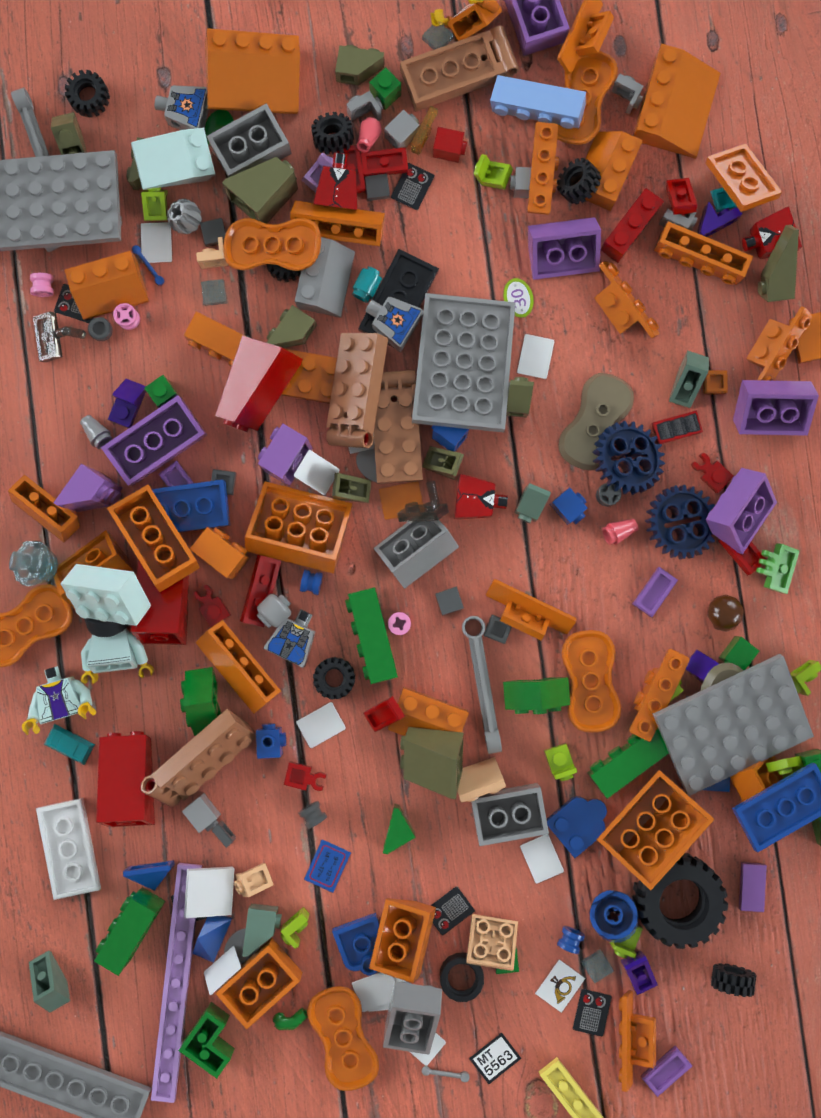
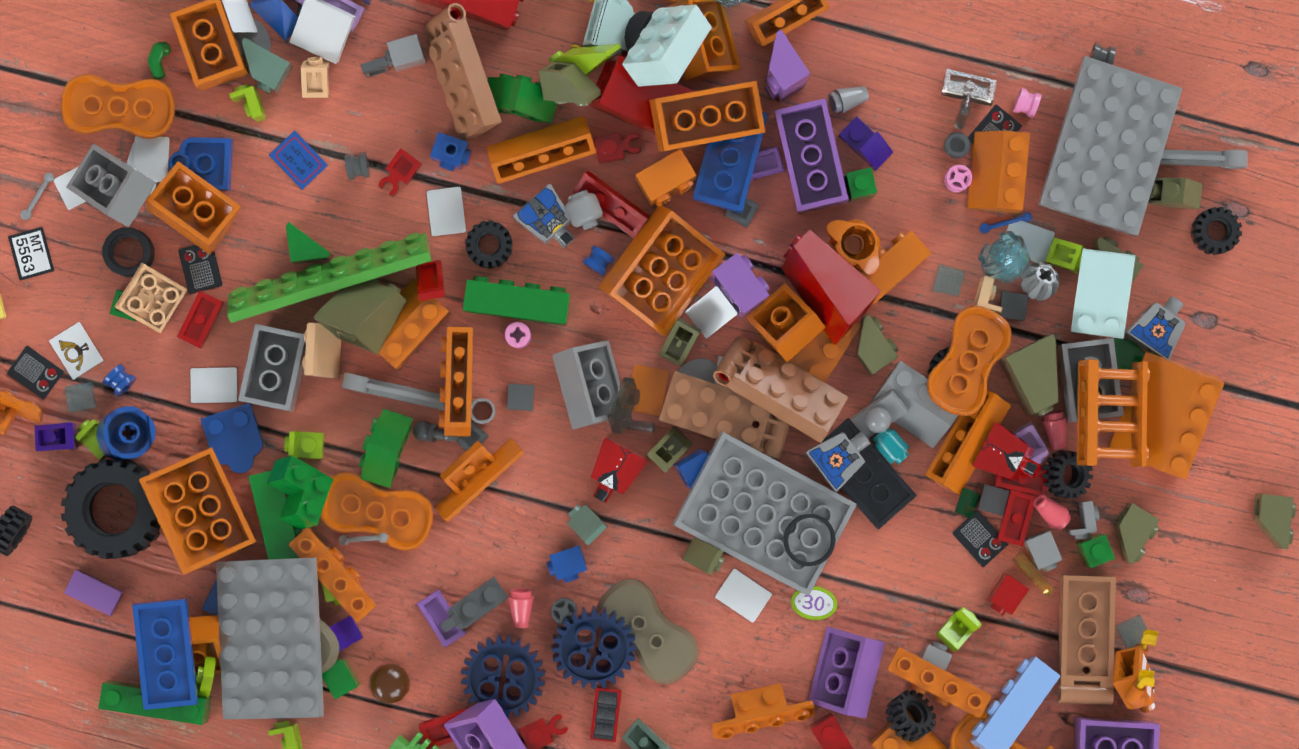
camera: 115 degrees right, 0 degrees up
none -> red plate [177,291,225,349]
none -> bright green plate [227,233,432,323]
none -> green brick [267,455,333,530]
none -> light grey hinge [338,532,388,545]
none -> dark grey bar [413,421,459,442]
none -> orange brick [439,327,473,436]
none -> dark grey hinge [439,577,508,633]
none -> olive slope [539,62,601,106]
none -> lime slope [548,43,622,76]
none -> orange brick [746,283,826,362]
none -> black piece [784,514,836,566]
none -> orange piece [826,219,881,275]
none -> light grey tile [851,390,909,439]
none -> dark green tile [955,488,980,519]
none -> clear light blue cone [978,231,1031,283]
none -> coral cone [1041,410,1067,450]
none -> orange fence [1077,359,1150,467]

